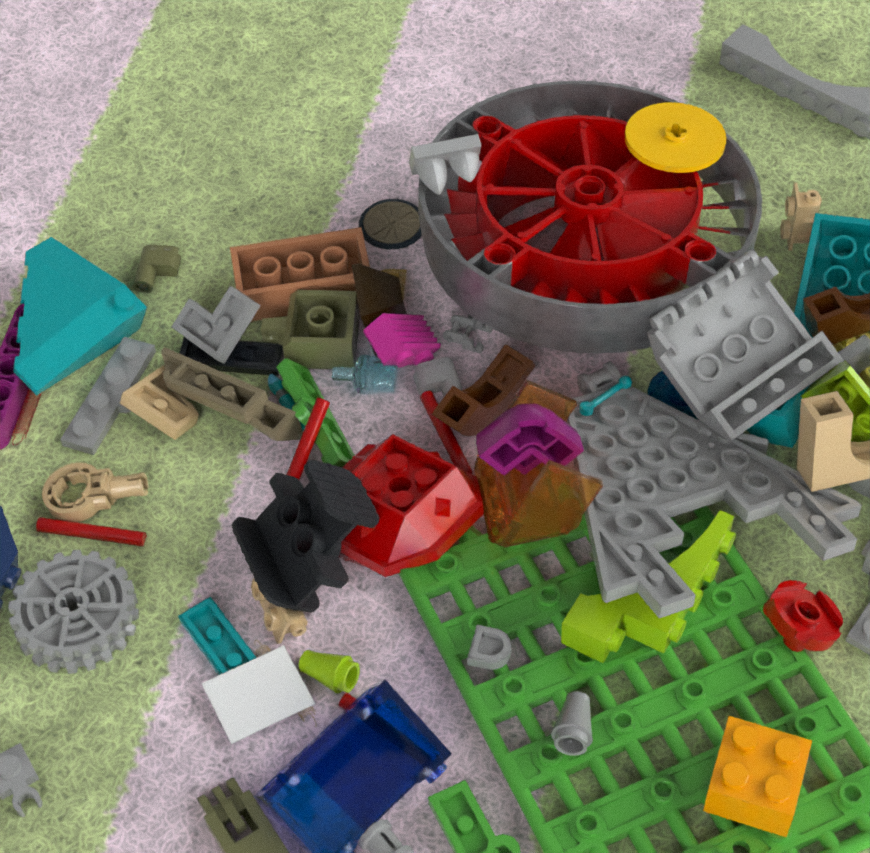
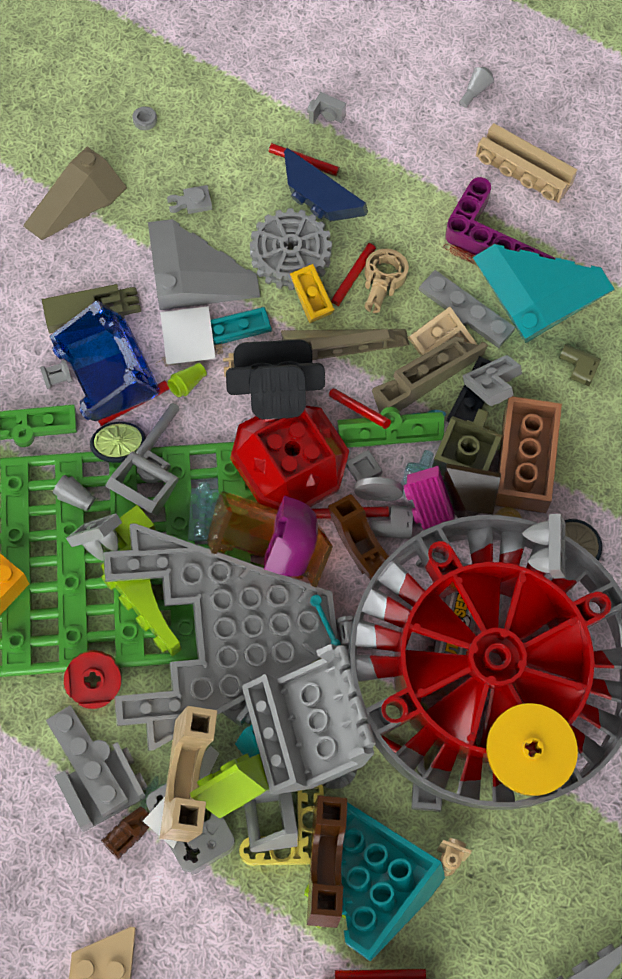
camera: 105 degrees right, 15 degrees up
none -> light grey tile [66,514,122,561]
none -> yellowish green wheel [90,422,146,463]
none -> light grey tile [105,451,179,516]
none -> light grey bar [136,403,179,457]
none -> light grey slope [148,219,260,310]
none -> clear light blue hinge [188,482,219,541]
none -> dark tan wedge [281,329,409,360]
none -> yellow slope [290,264,335,323]
none -> light grey tile [346,450,382,482]
none -> light grey piece [354,477,403,501]

